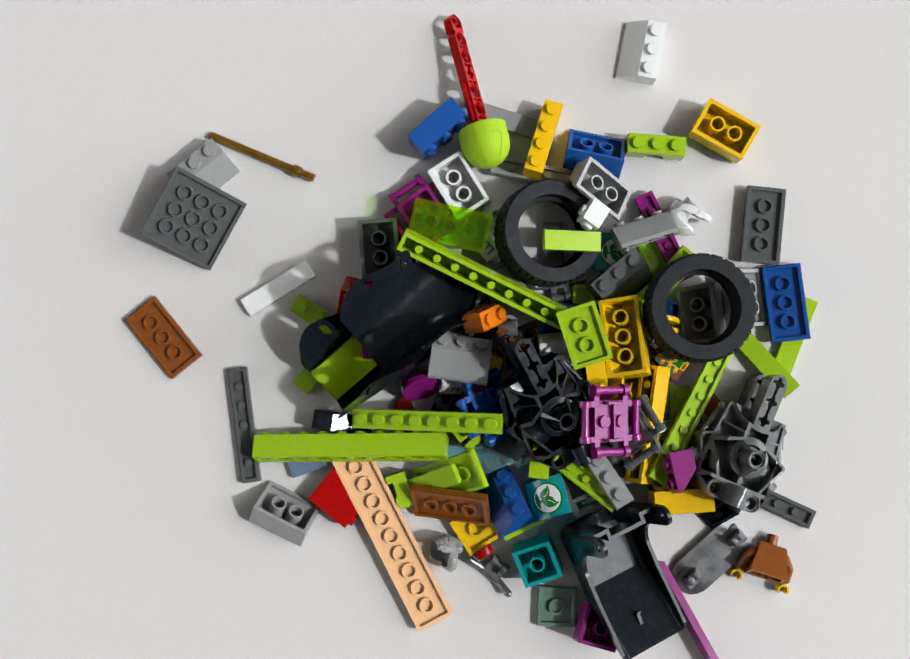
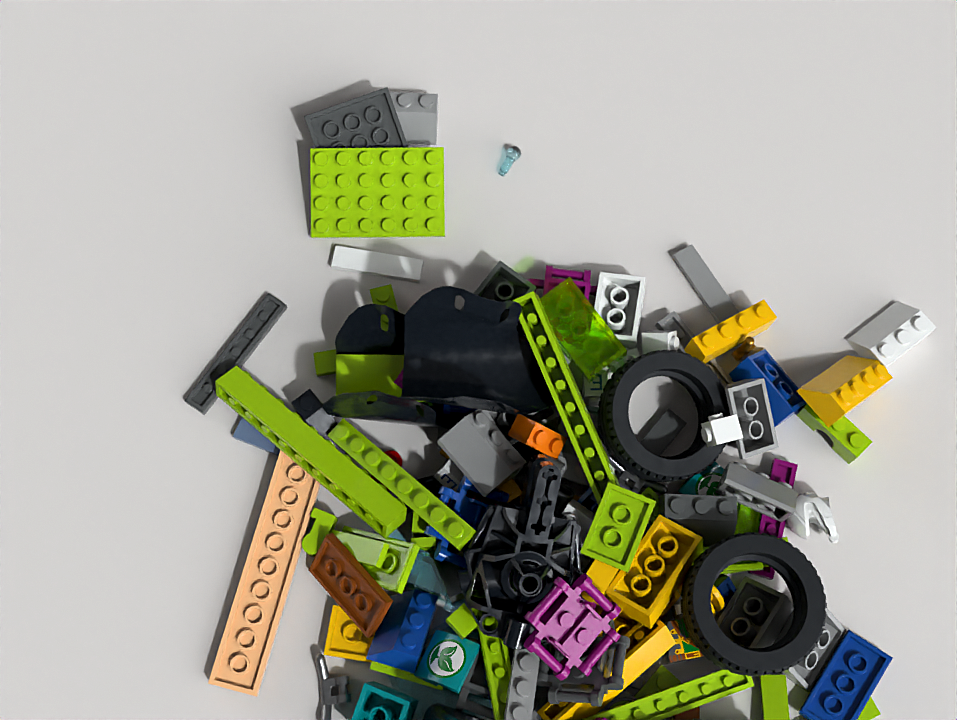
camera: 35 degrees right, 15 degrees down
dark orange tile [125,296,203,379] -> none
pearl gold bar [209,132,316,182] -> none
light grey slope [249,480,320,547] -> none
red slope [309,467,358,528] -> none
magenta tile [400,370,439,401] -> none
blue brick [408,97,467,161] -> none
light grey hair [429,535,463,572] -> none
piece [444,14,510,169] -> none
red tile [474,544,493,560] -> none
lime tile [542,229,601,252] -> none
yellow brick [687,98,761,164] -> none
dark grey plate [739,185,786,266] -> none
none -> lime plate [310,147,445,238]
none -> clear light blue piece [498,146,521,177]
none -> white brick [642,330,679,355]
none -> pearl gold bar [731,336,755,361]
none -> yellow slope [797,355,893,428]

